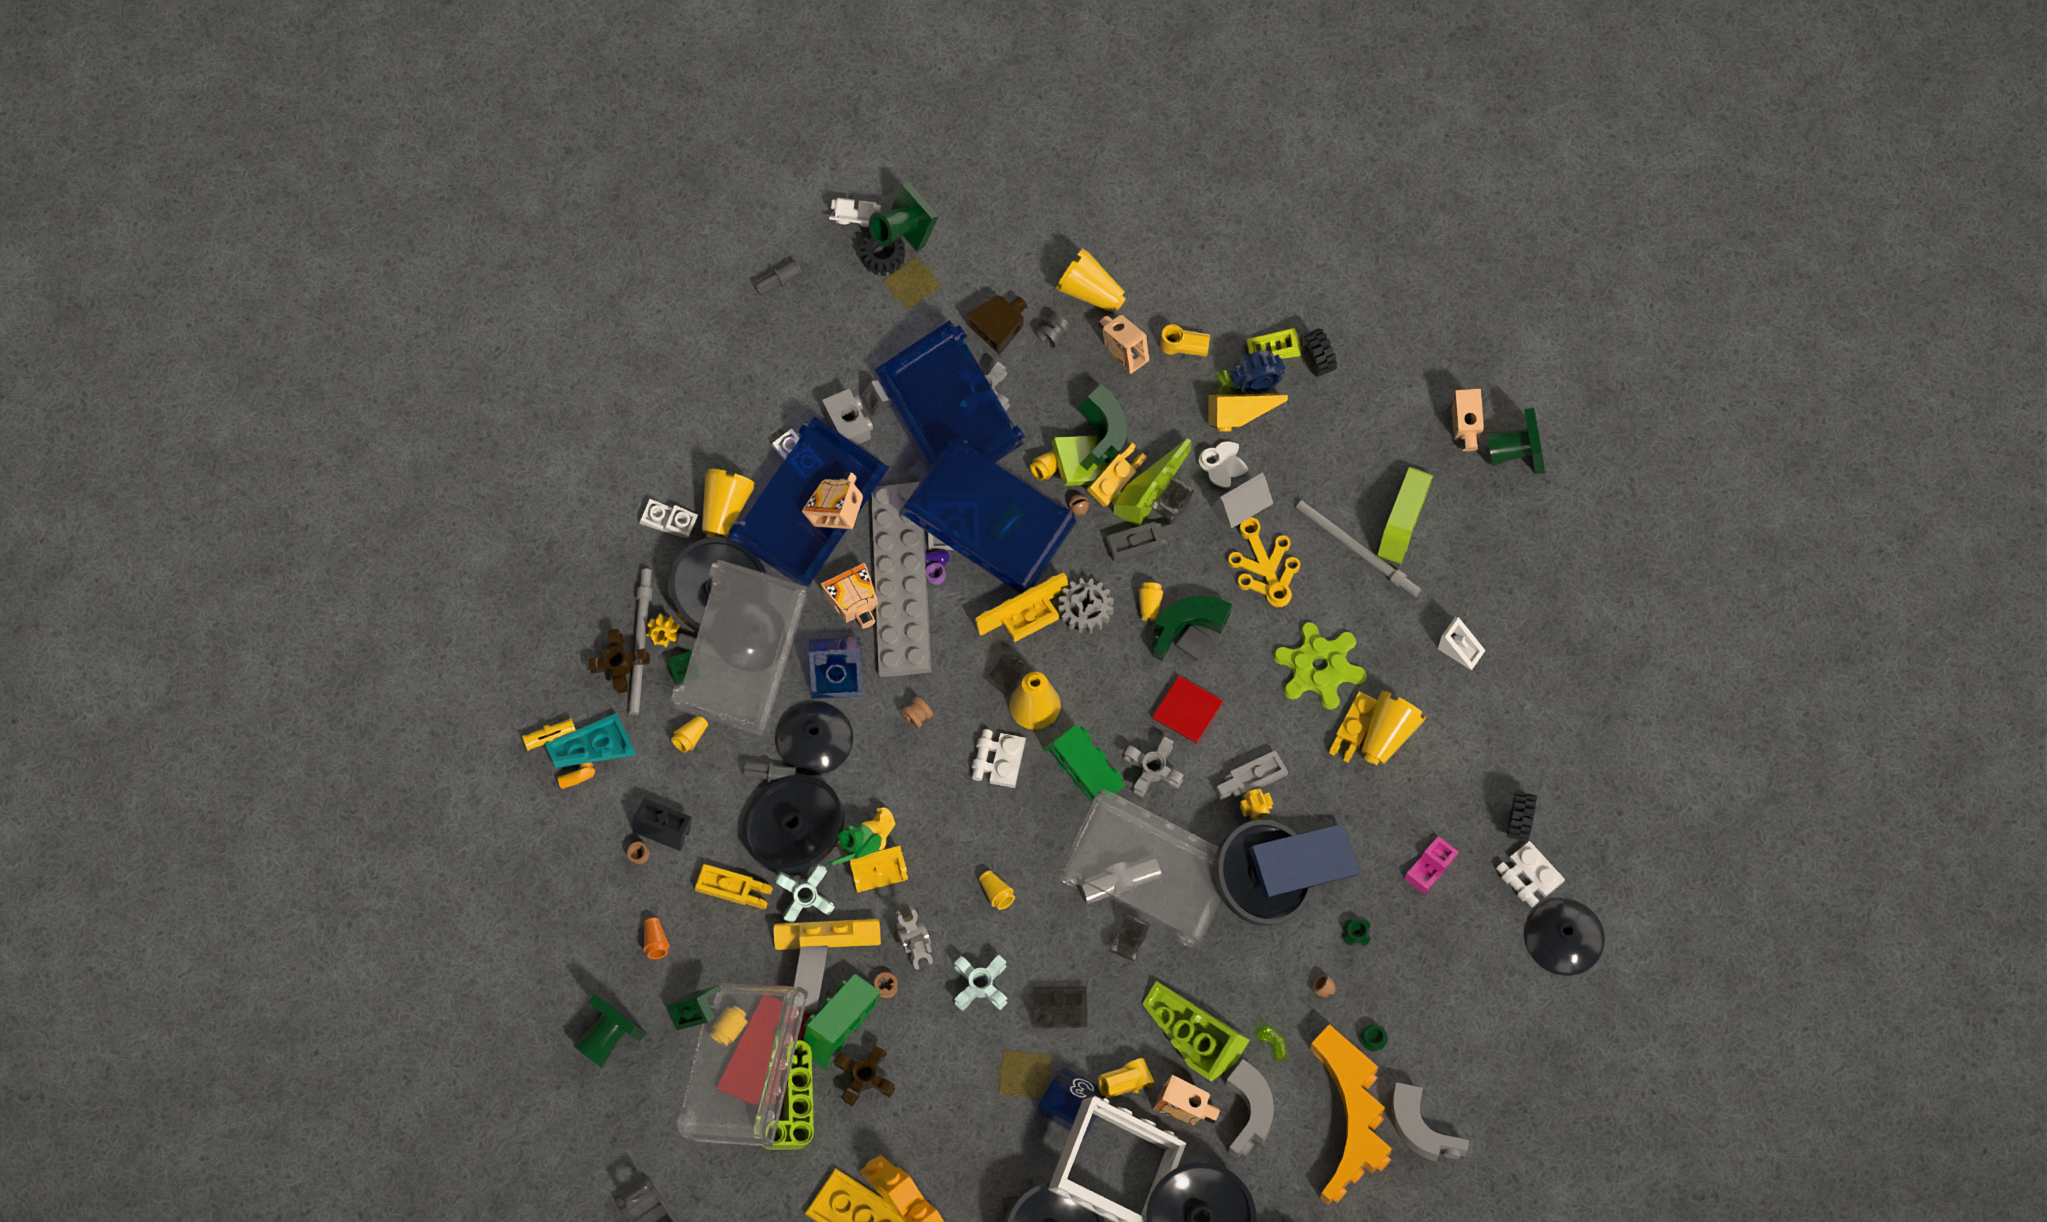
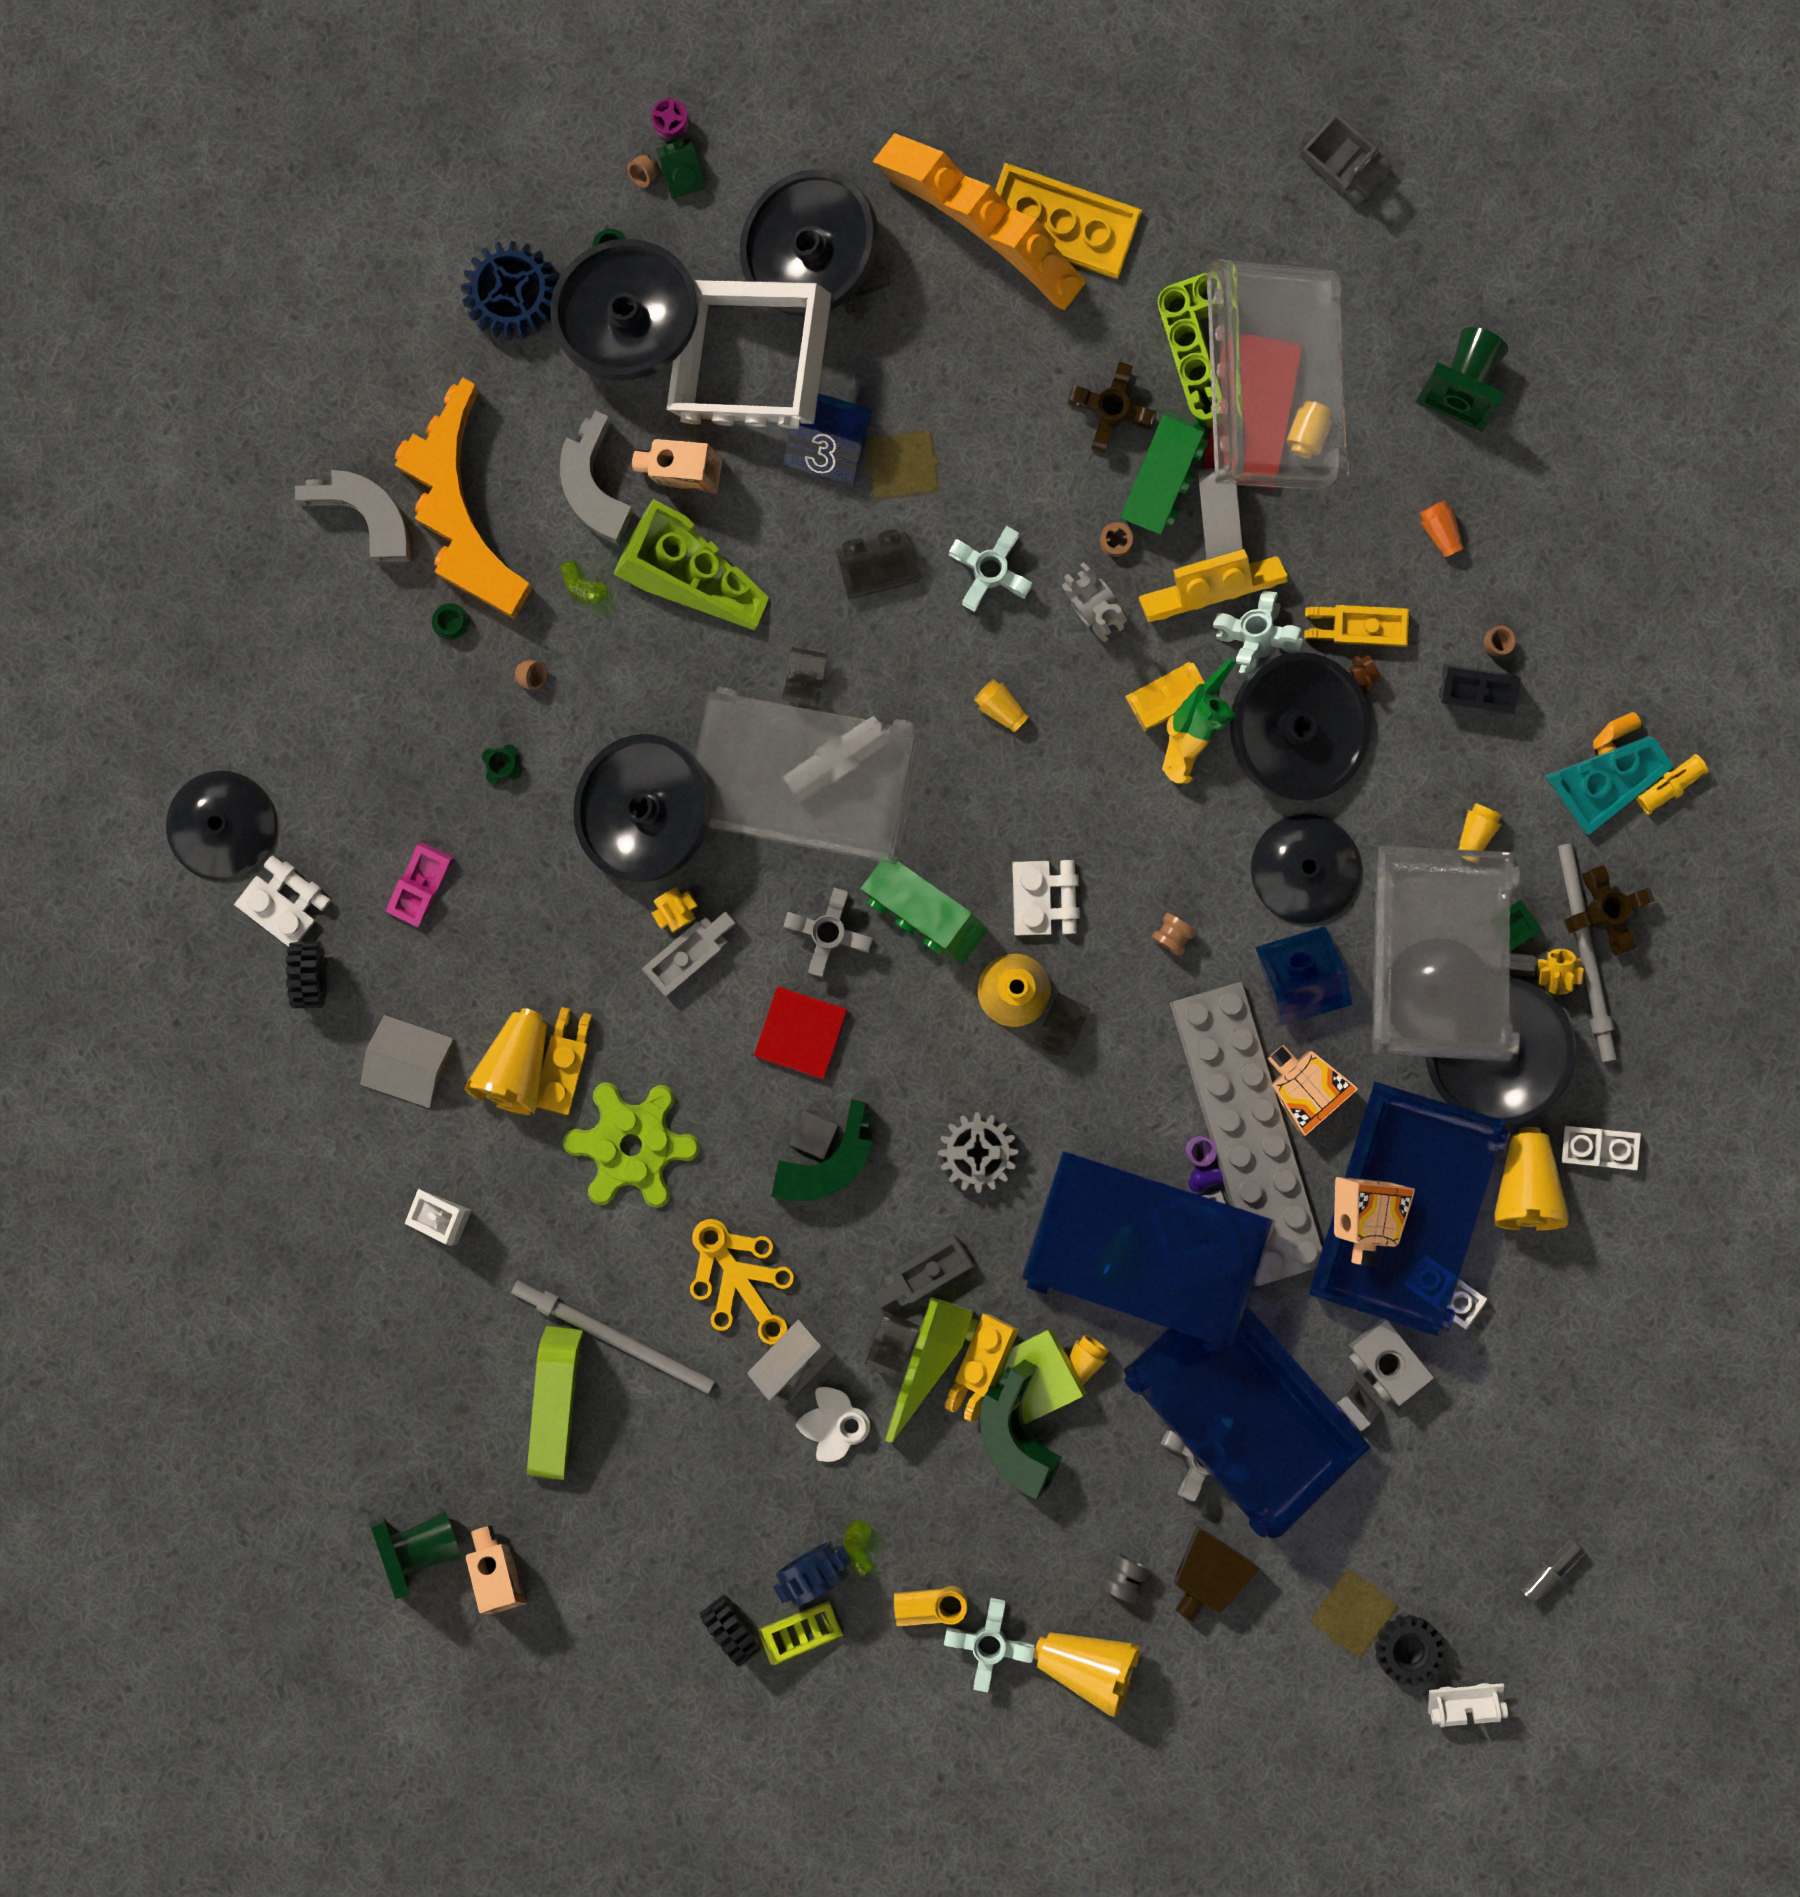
camera: 170 degrees right, 20 degrees up
dark green panel [666,985,721,1030] -> none
dark grey axle [743,762,796,783] -> none
dark green plant [869,182,939,251] -> none
yellow bracket [975,573,1069,642] -> none
medium nougat hinge [1069,494,1089,515] -> none
light nougat torso [1098,315,1149,374] -> none
yellow piece [1098,1058,1155,1099] -> none
yellow cone [1138,583,1163,621] -> none
yellow slope [1208,393,1288,431] -> none
dark blue tile [1249,824,1360,899] -> none
none -> light grey slope [360,1015,454,1108]
none -> light aqua pin [944,1598,1035,1693]
none -> reddish brown plate [1349,655,1381,692]

